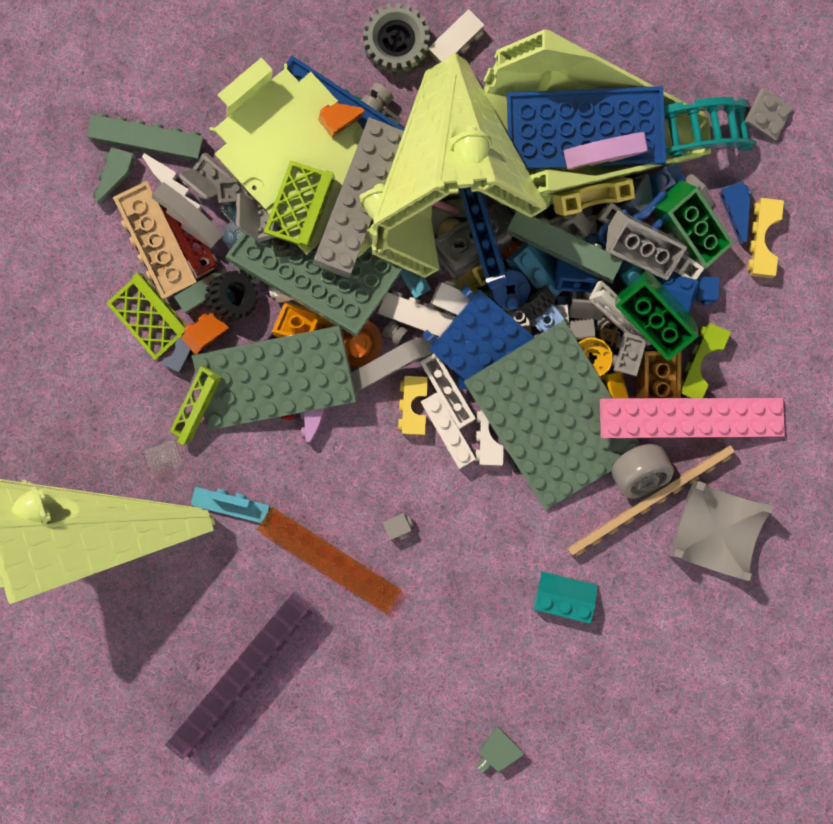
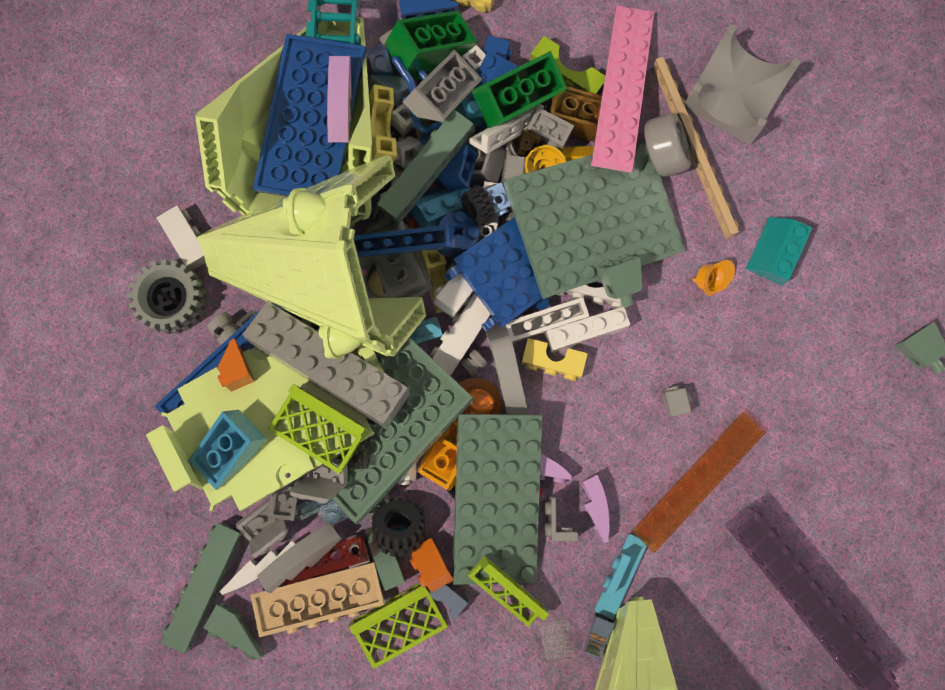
camera: 80 degrees left, 5 degrees down
none -> slope [189,409,267,490]
none -> light grey bracket [545,497,578,541]
none -> lavender slope [581,475,610,543]
none -> sand blue leg [583,614,615,660]
none -> sand green torso [596,256,642,307]
none -> light orange piece [692,260,735,296]

